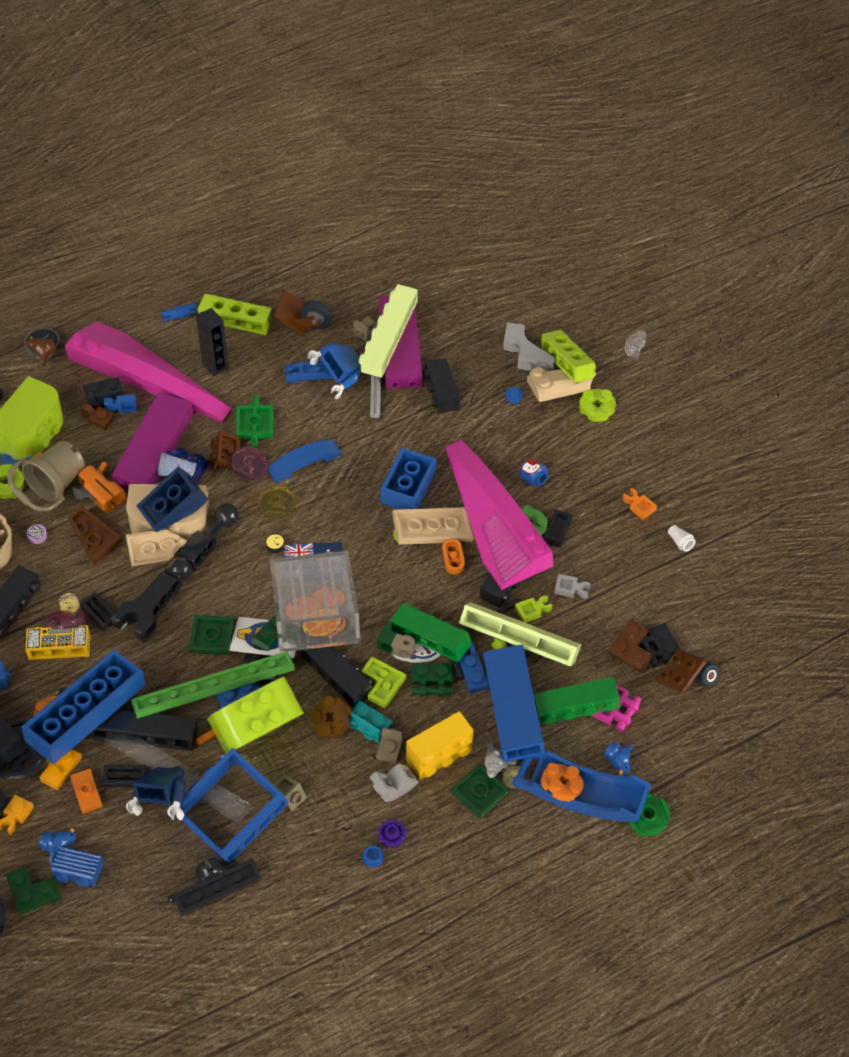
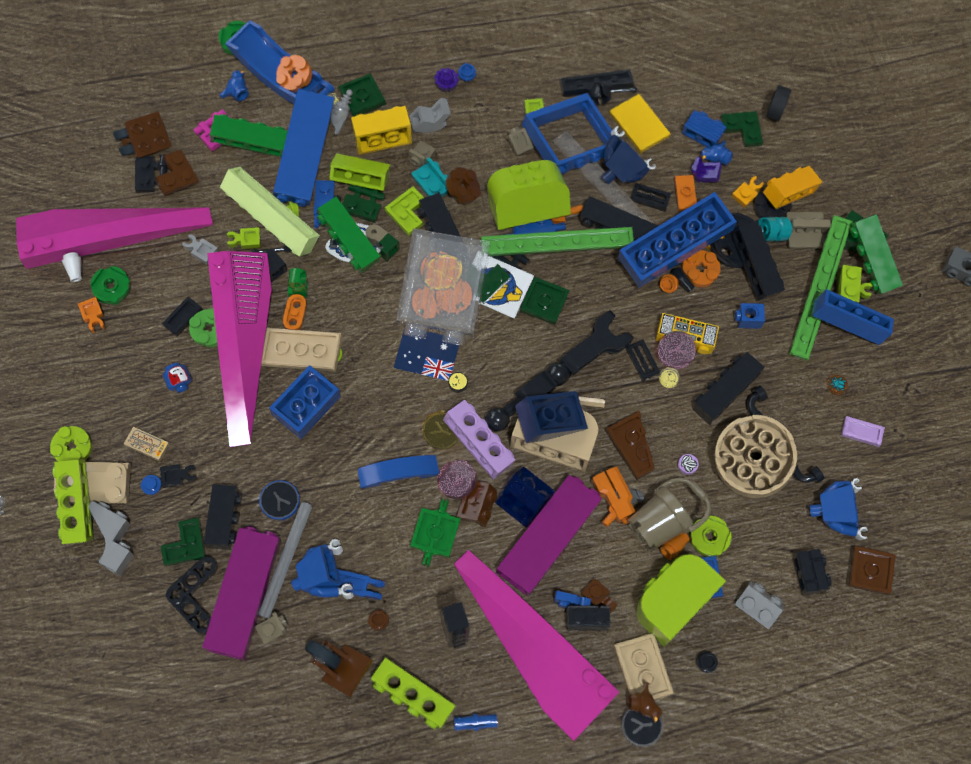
camera: 165 degrees left, 15 degrees up
yellowish green brick [359,284,418,378] -> none
none -> dark pink wedge [16,207,213,269]
none -> green plate [91,266,131,305]
none -> tan tile [124,427,170,461]
none -> black plate [160,464,197,488]
none -> dark green plate [161,518,206,567]
none -> black beam [166,557,218,635]
none -> black tile [259,480,300,521]
none -> green leg [287,268,309,298]
none -> lime brick [329,153,390,191]
none -> reddish brown plate [368,610,389,631]
none -> lavender brick [443,400,515,480]
none -> lime plate [524,98,544,114]
none -> yellow tile [609,94,670,154]
none -> tan tile [614,633,674,700]
none -> dark purple bracket [691,157,722,182]

